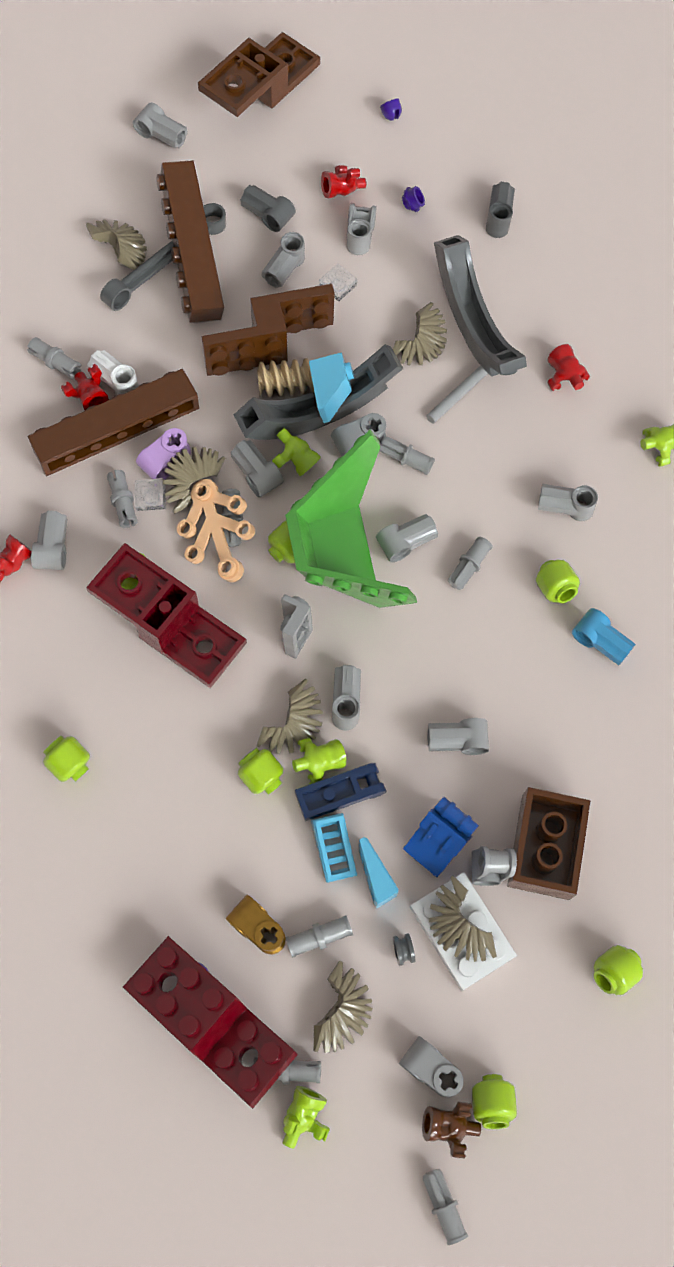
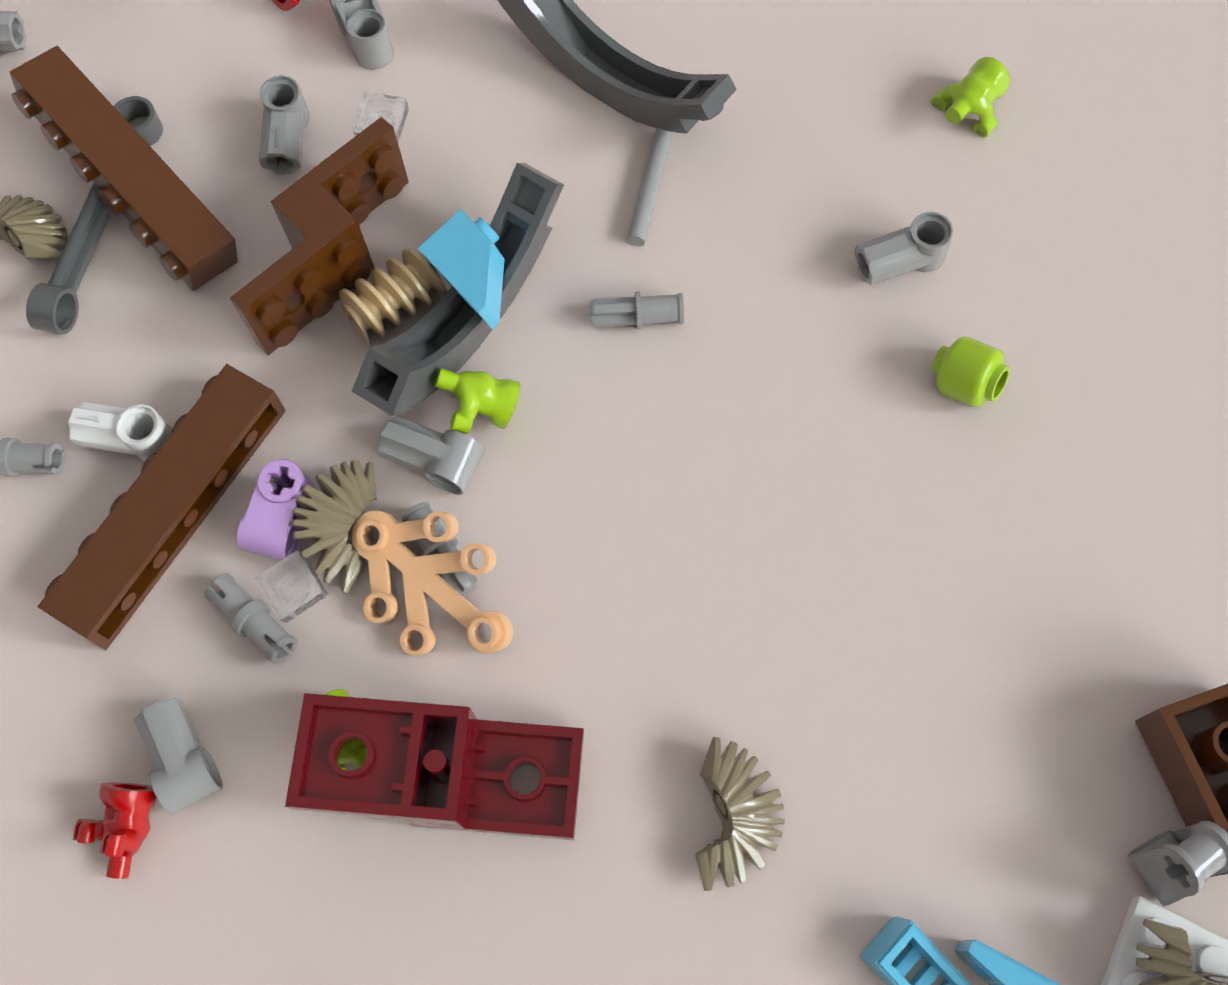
camera: 25 degrees left, 0 degrees up
red piece [61,364,109,411] -> none
lime head [238,747,283,795] -> none
dark grey piece [240,185,296,232] -> none
lime head [268,521,295,563] -> none
light grey bracket [280,594,313,659] -> none
bright green piece [285,429,417,608] -> none
lime piece [292,738,347,784] -> none
dark blue plate [295,763,387,822] -> none
light grey piece [331,413,386,456] -> none
light grey piece [332,665,361,731] -> none
light grey piece [376,514,438,563] -> none
dark tan hair [393,302,447,366] -> none
blue piece [403,797,479,877] -> none
light grey piece [427,718,489,755] -> none
light grey axle [448,537,492,590] -> none
red piece [547,344,590,391] -> none
dark azure piece [572,608,636,666] -> none

